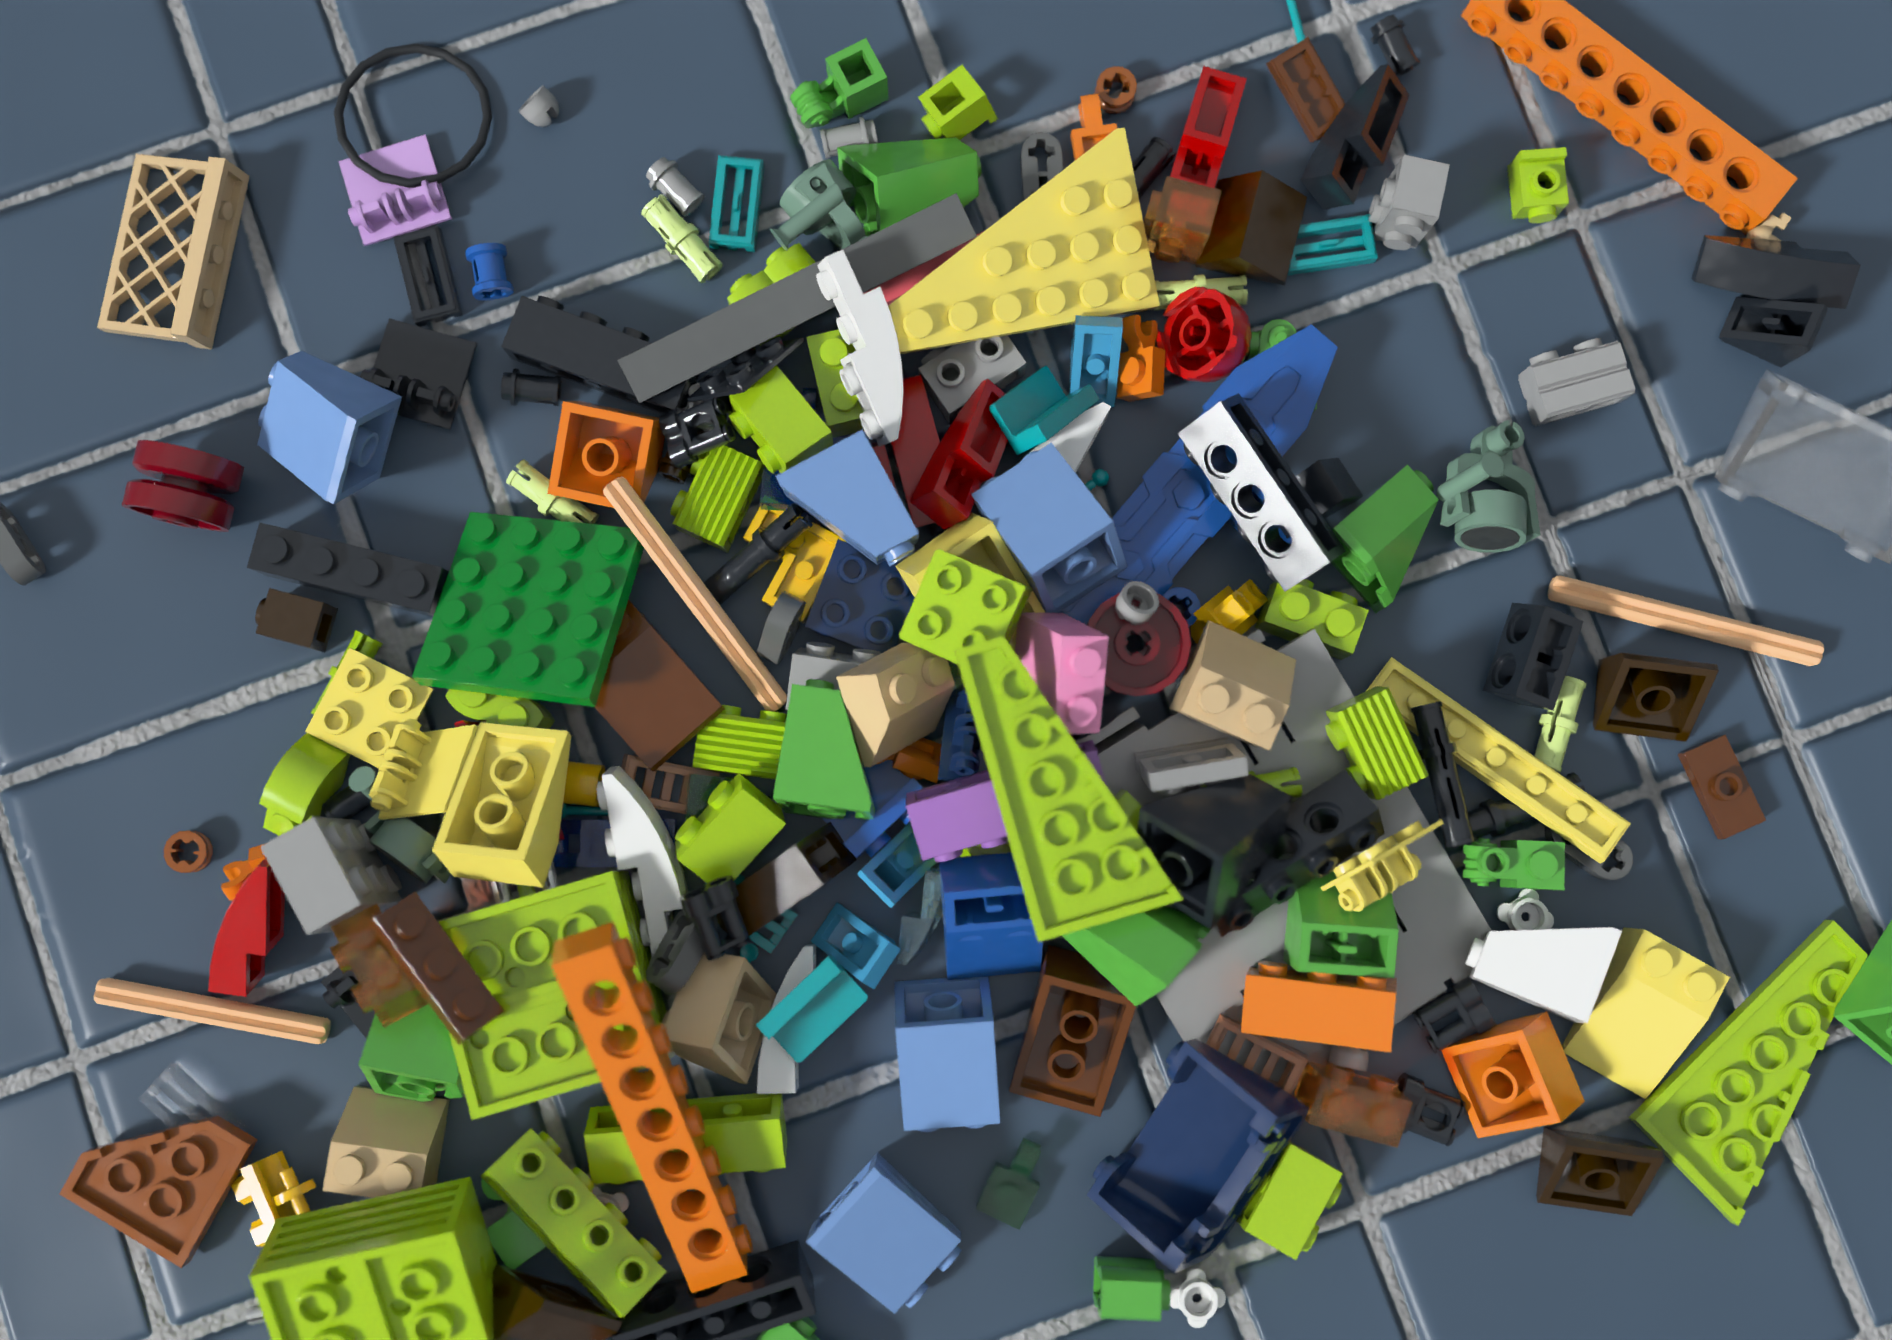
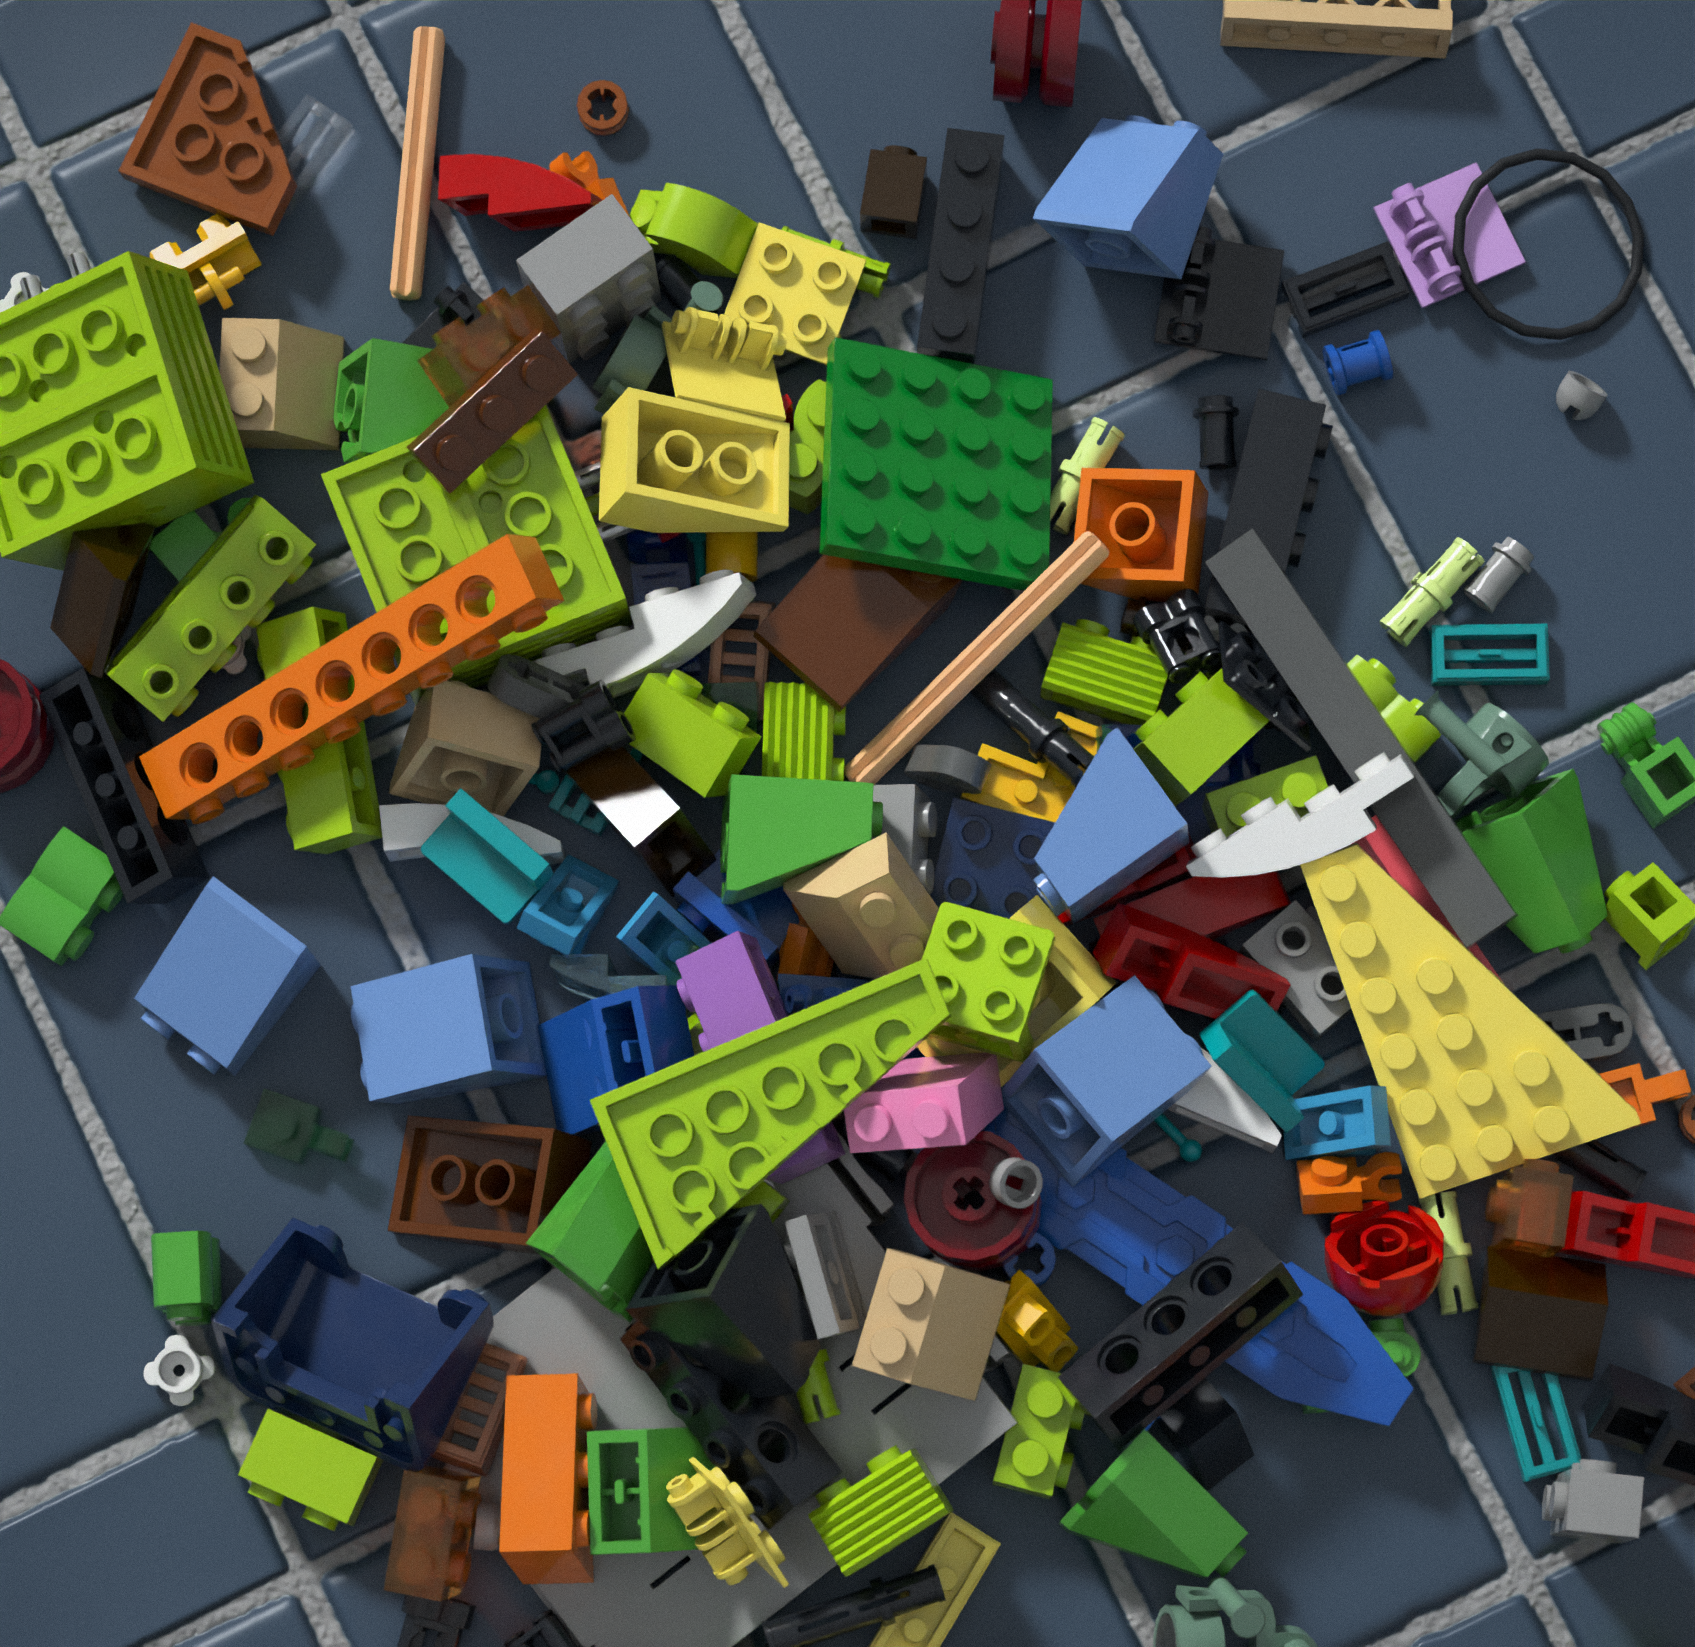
camera: 90 degrees right, 5 degrees down
light grey pin [820,117,878,159] -> none

